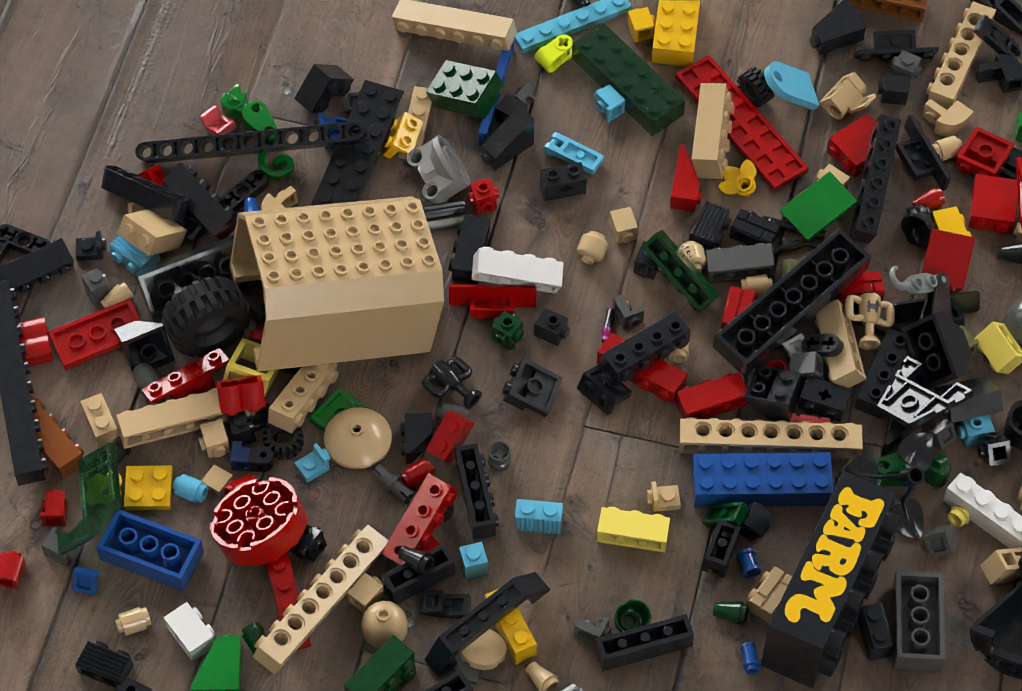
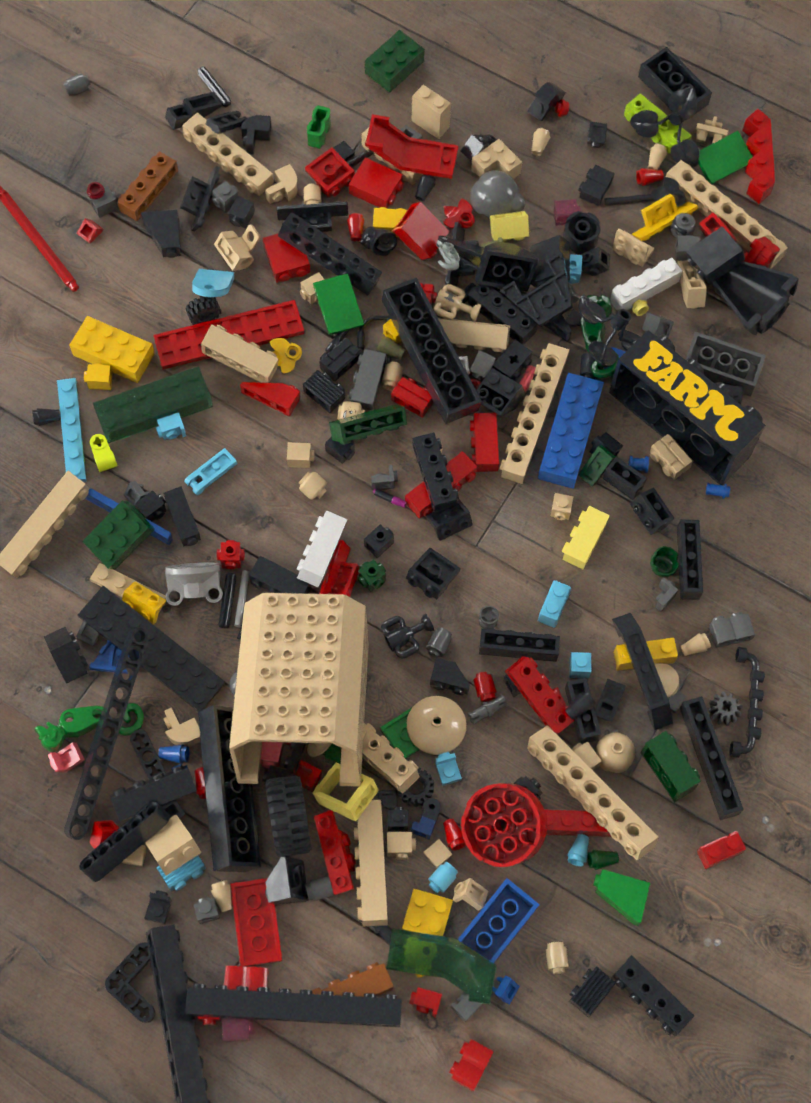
camera: 75 degrees left, 10 degrees up
tan brick [80,393,120,450] -> none
white brick [163,602,216,662] -> none
red brick [216,375,266,416] -> none
red brick [426,410,475,462] -> none
black brick [540,162,587,201] -> none
dark green cone [713,601,749,625] -> none
black beam [802,334,844,357] -> none
none -> red plate [443,198,475,228]
none -> tan bracket [453,878,489,910]
none -> medium azure cone [567,834,589,866]
none -> black brick [630,487,675,535]

